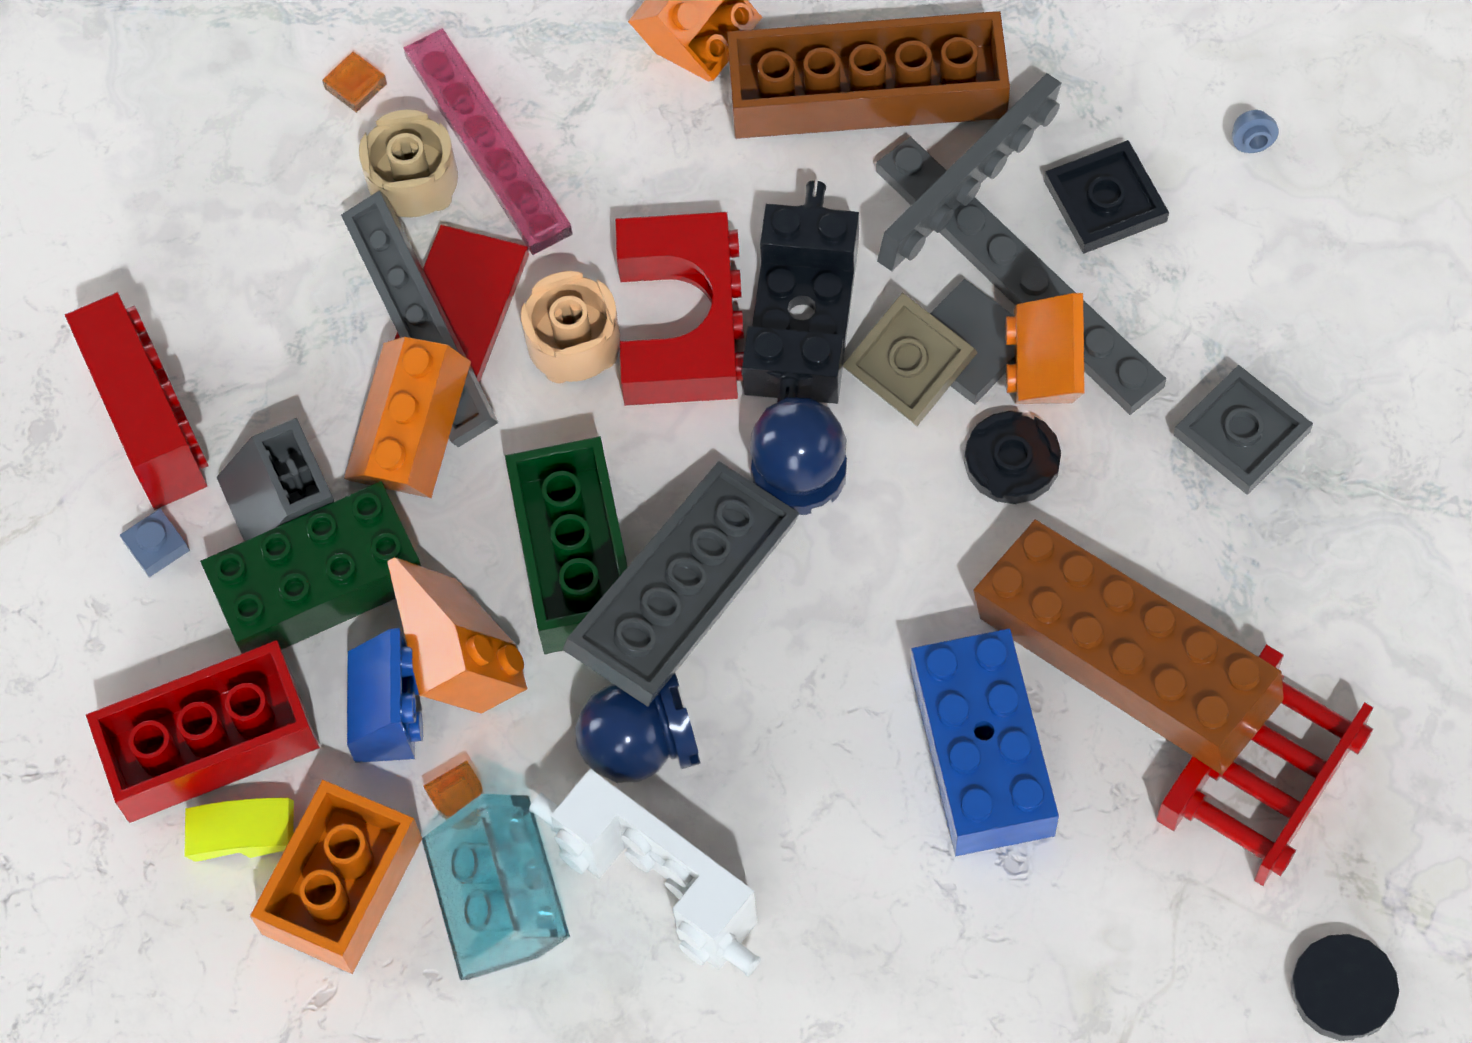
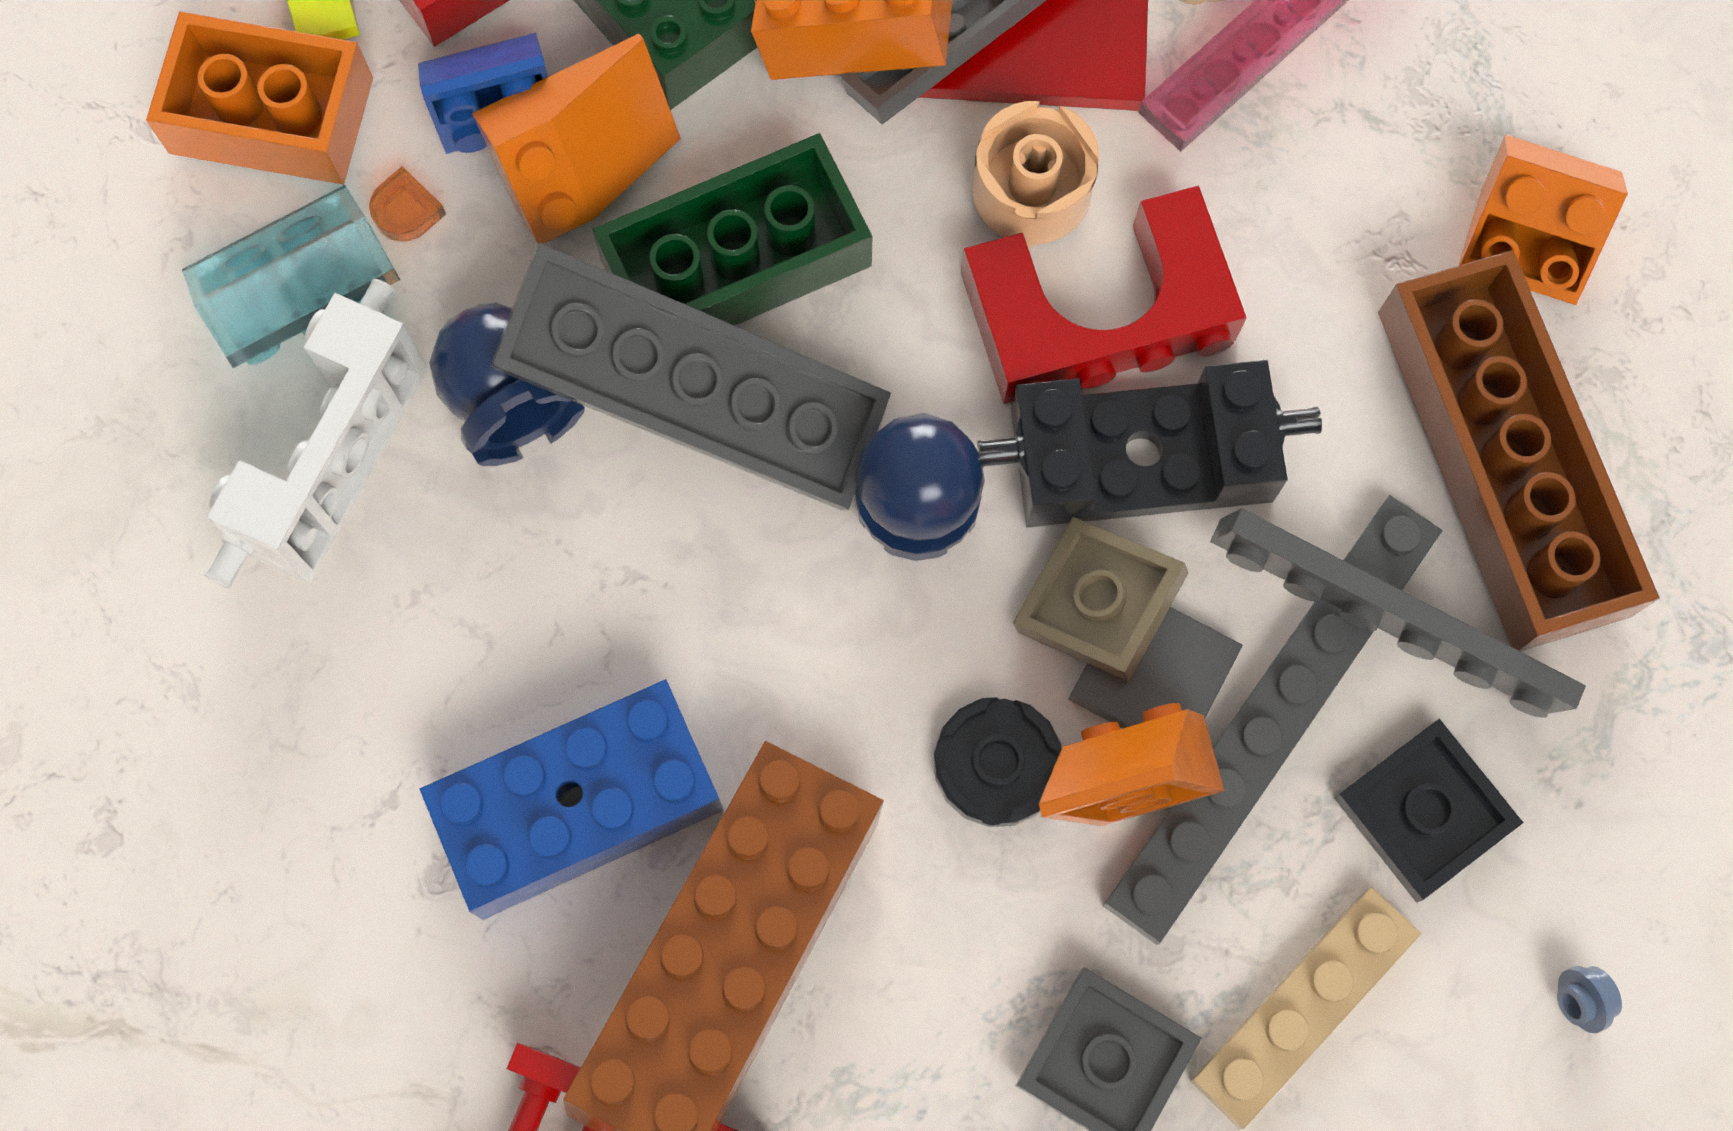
camera: 70 degrees right, 10 degrees up
none -> tan plate [1190,887,1422,1129]

